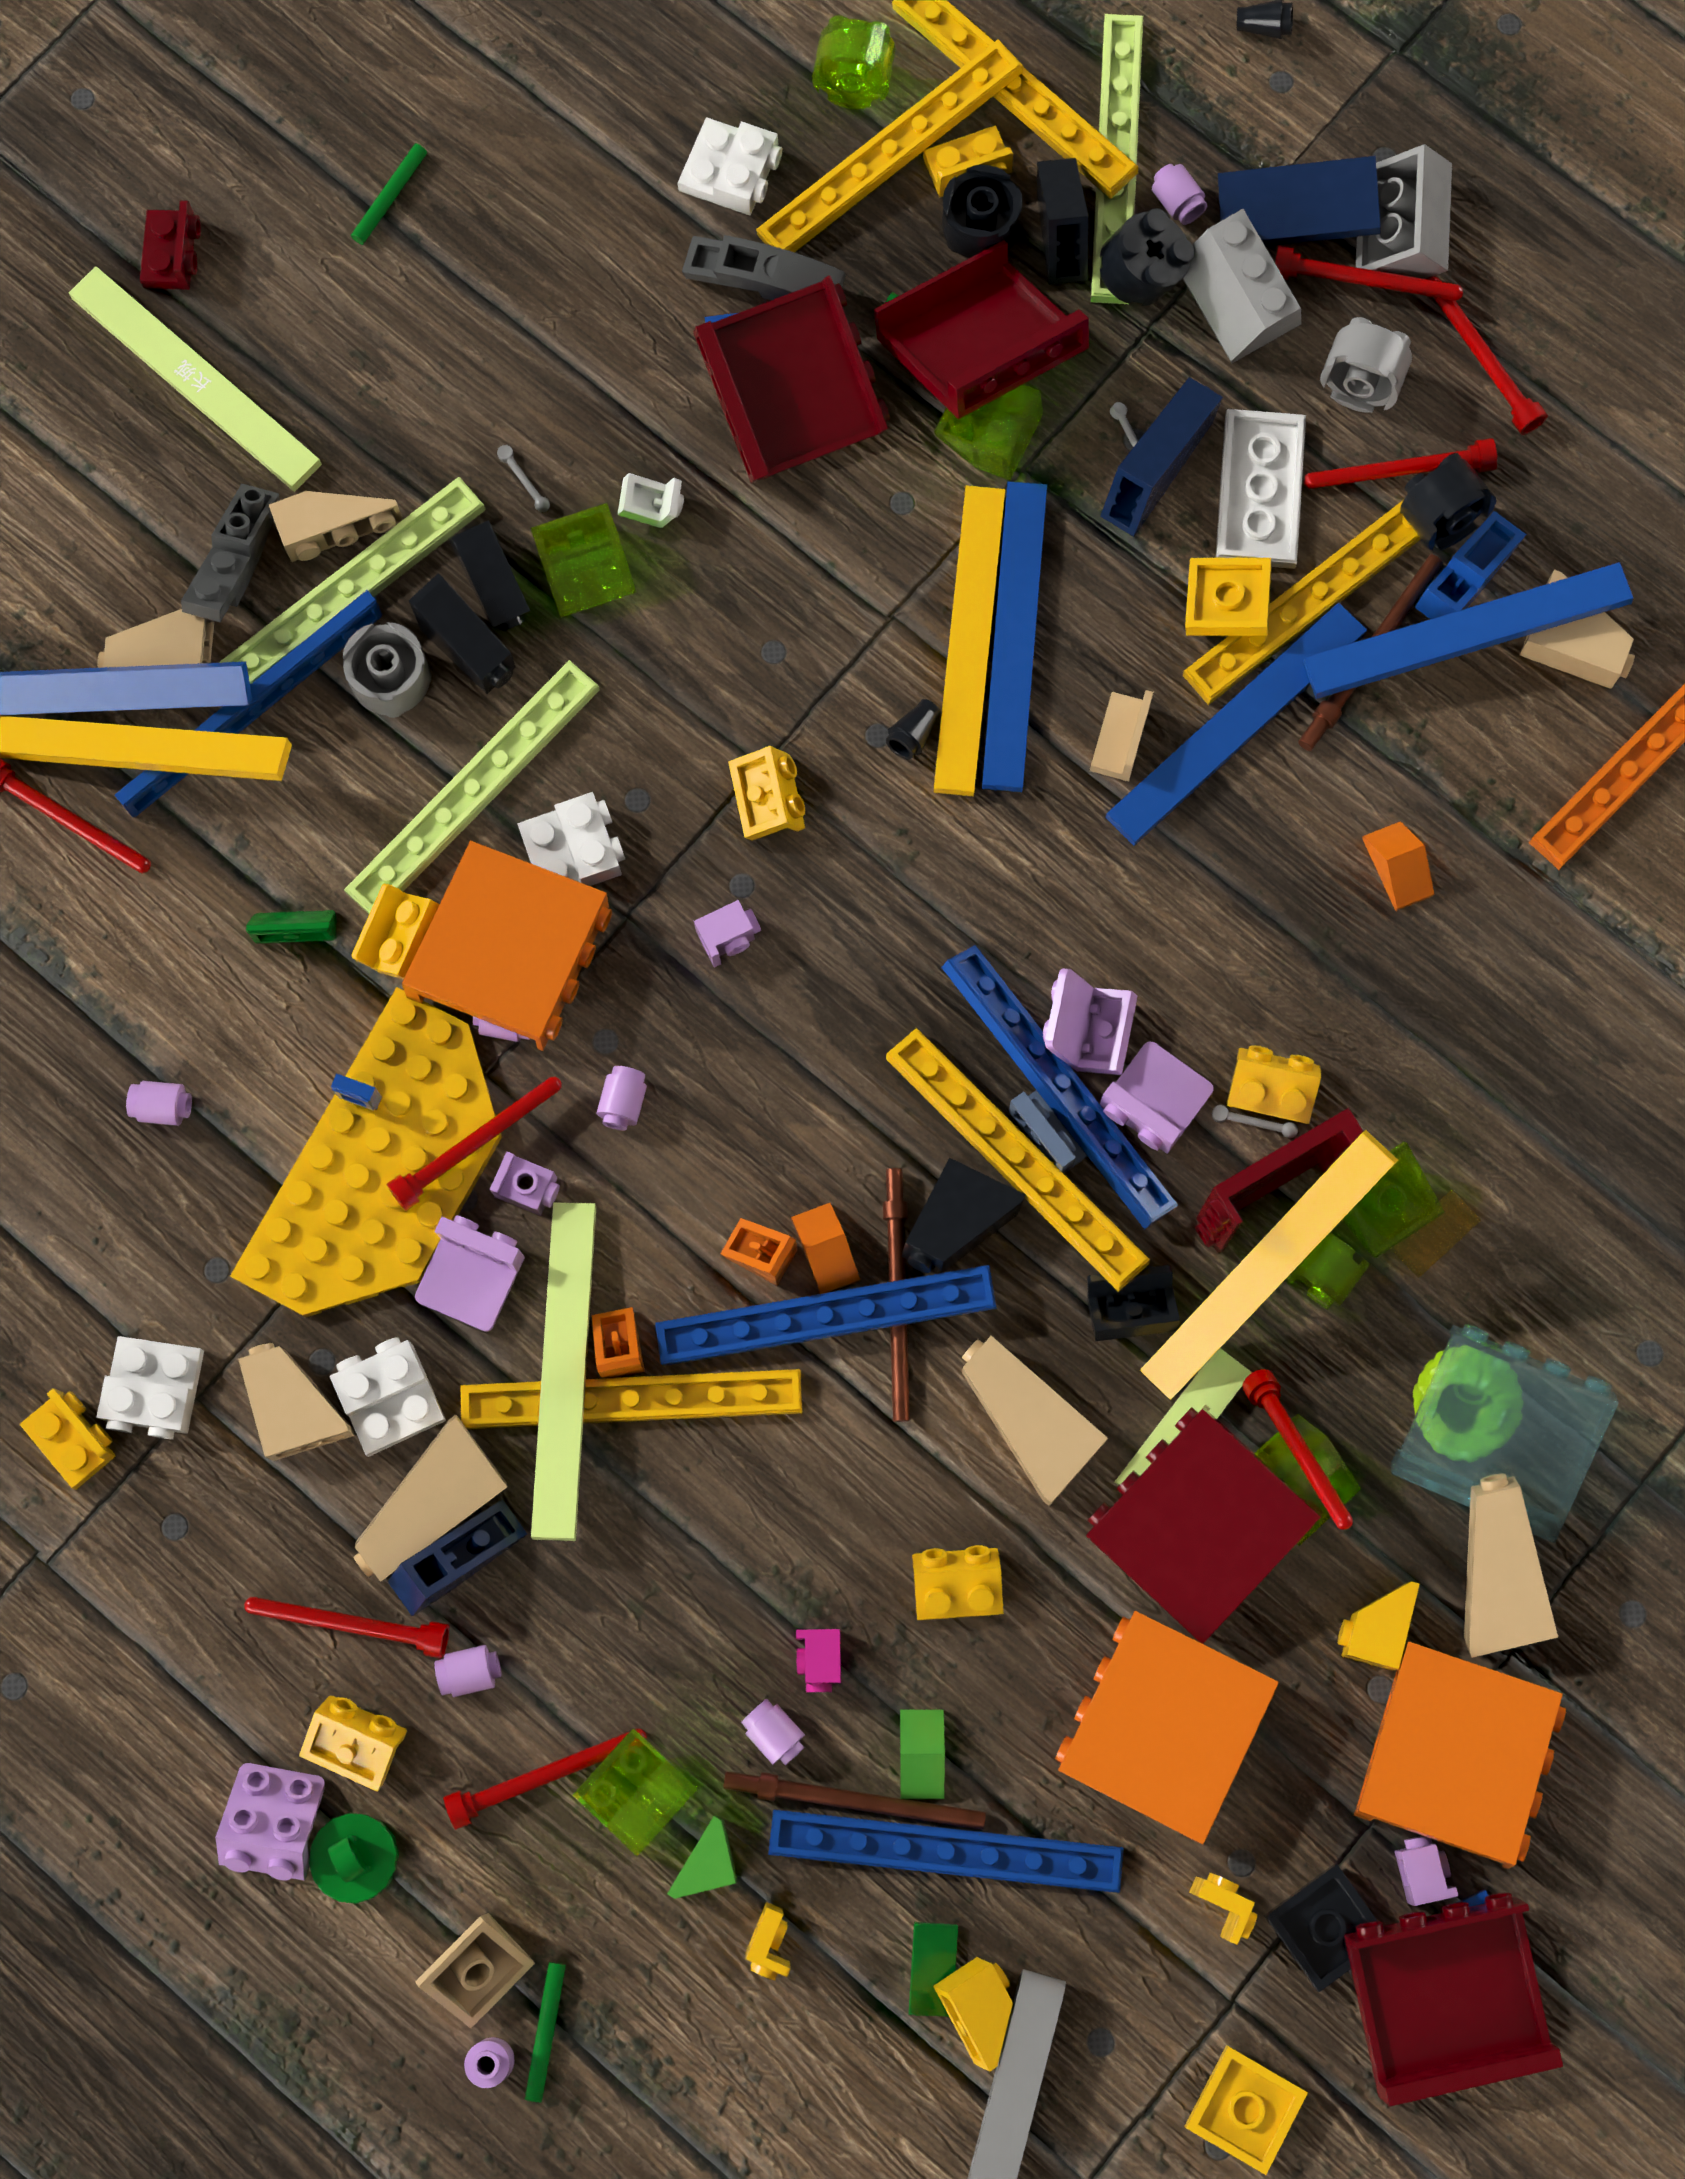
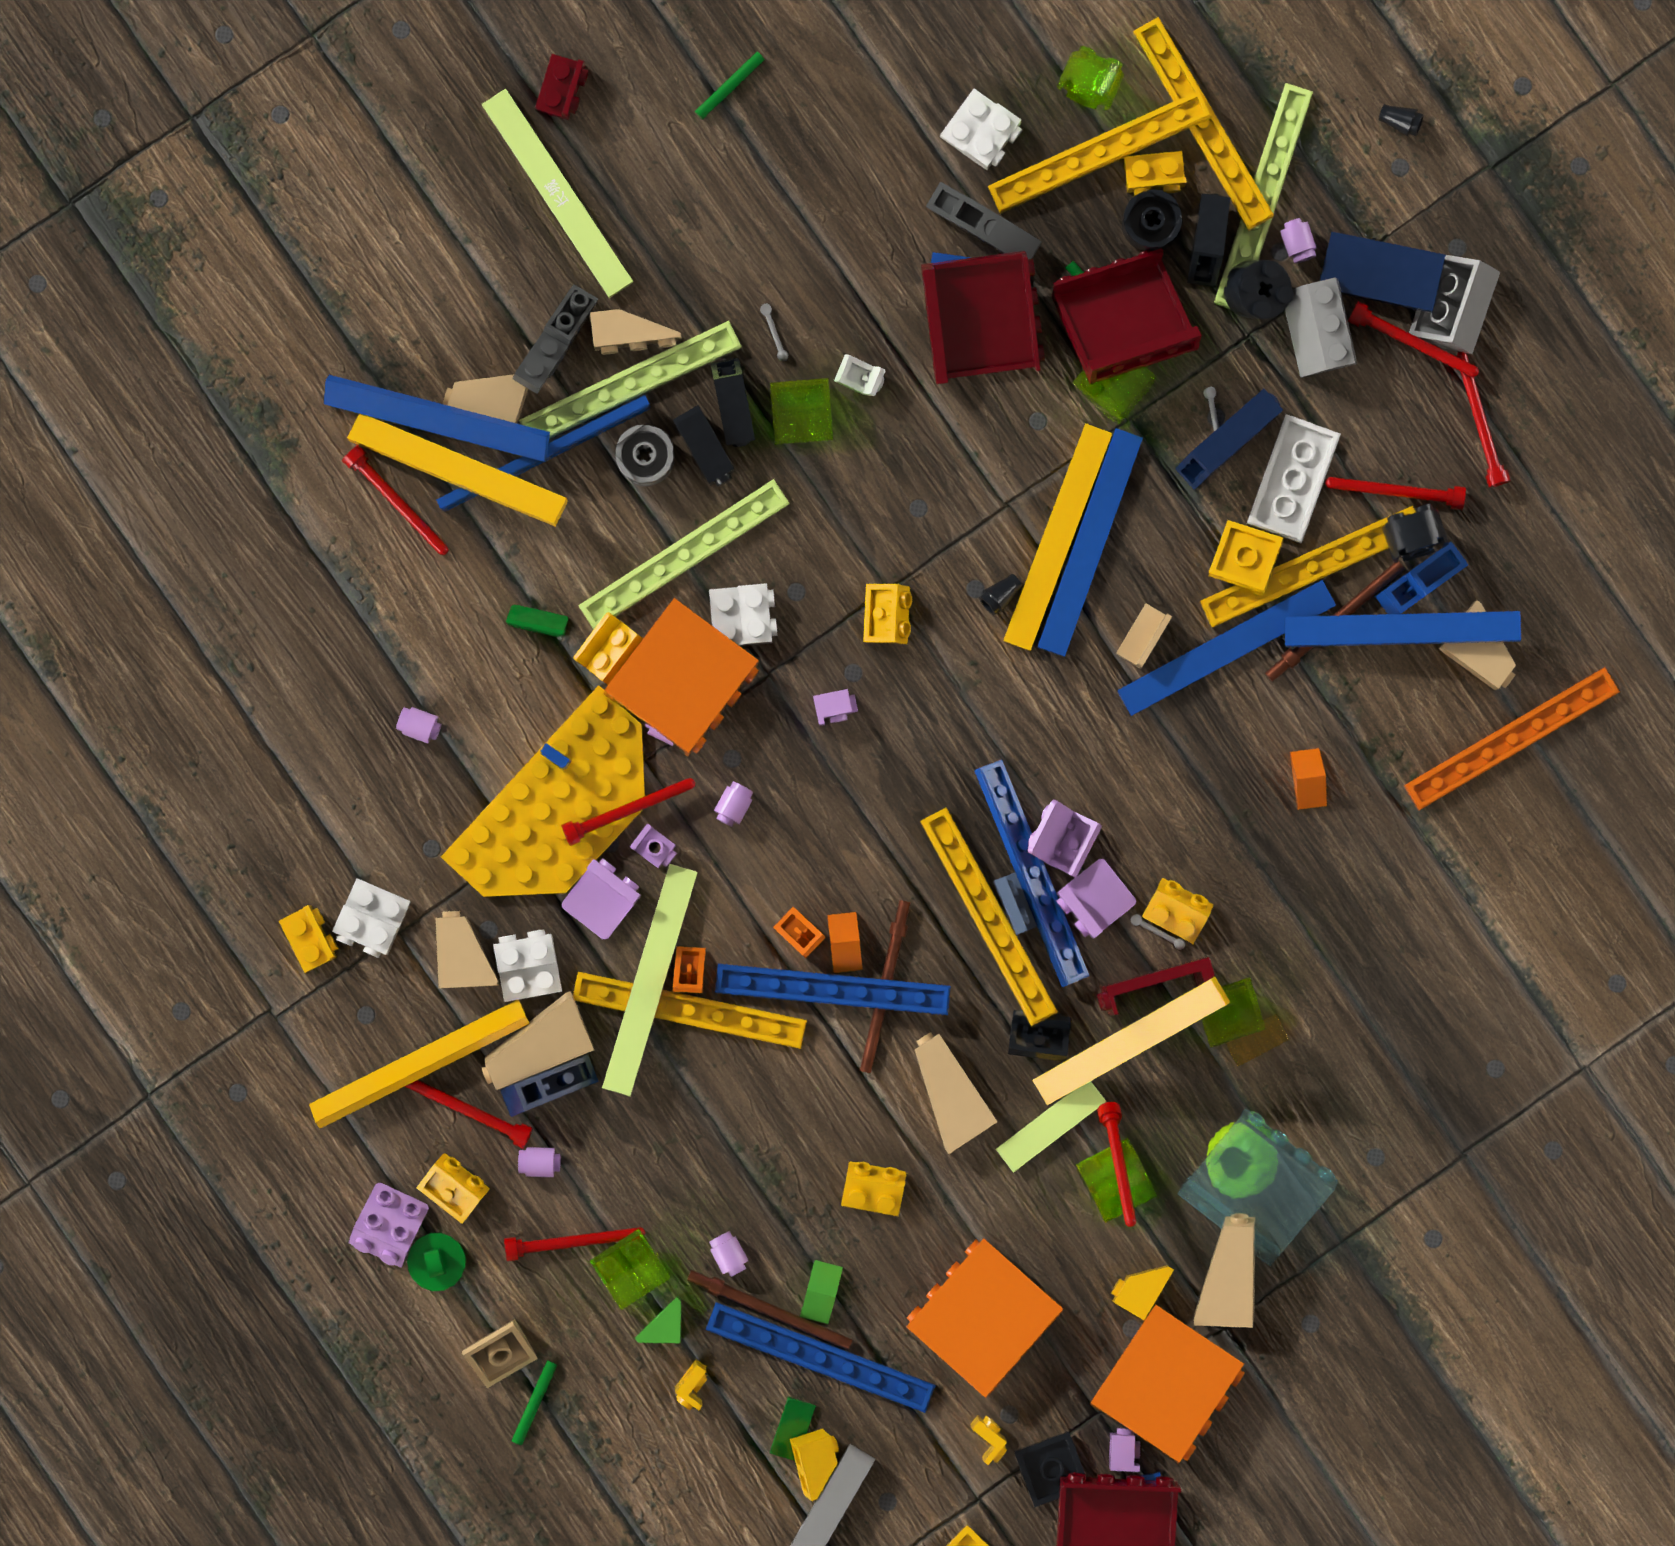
camera: 10 degrees right, 10 degrees up
lavender brick [464,2037,515,2088] -> none
dark pink brick [796,1629,841,1693] -> none
black slope [902,1158,1026,1274] -> none
dark red panel [1086,1405,1323,1644] -> none
clear neon green brick [1285,1232,1370,1310] -> none
light grey brick [1320,317,1412,413] -> none
none -> yellow tile [309,1000,530,1129]

